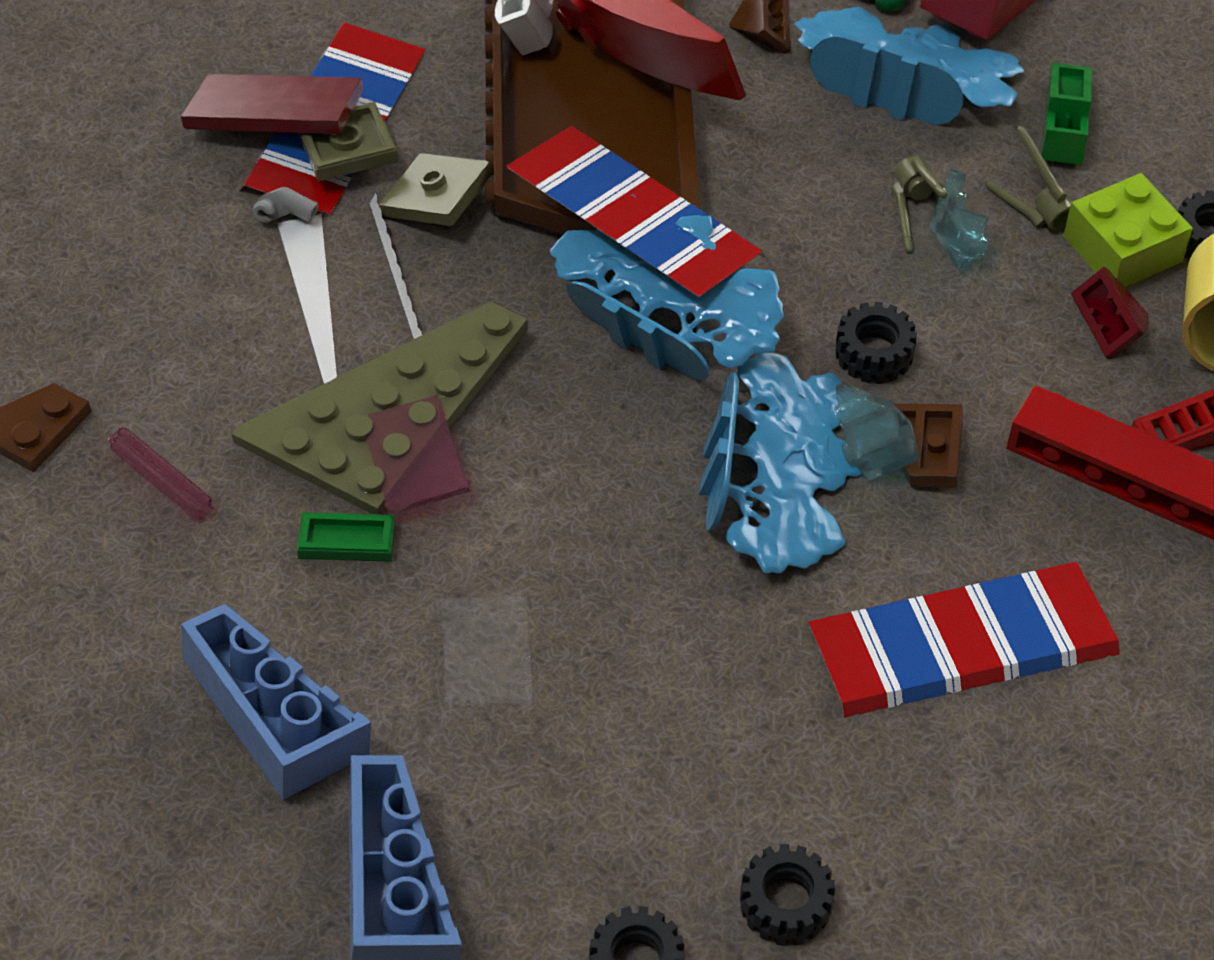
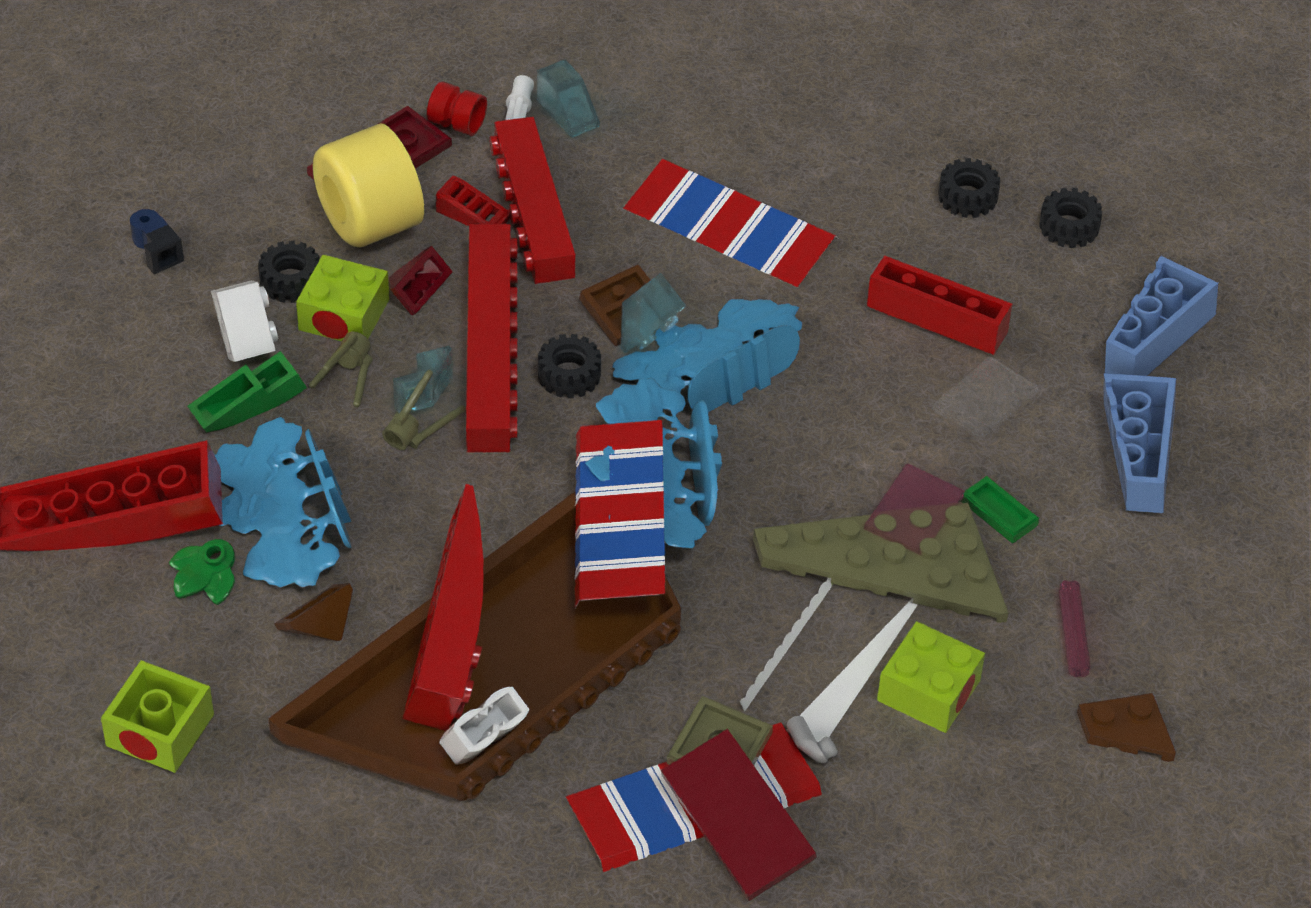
camera: 135 degrees left, 5 degrees down
plate [379,153,493,226] -> none
none -> white brick [211,280,278,362]
none -> red brick [466,224,518,452]
none -> red brick [867,255,1012,355]
none -> lime brick [877,621,985,733]

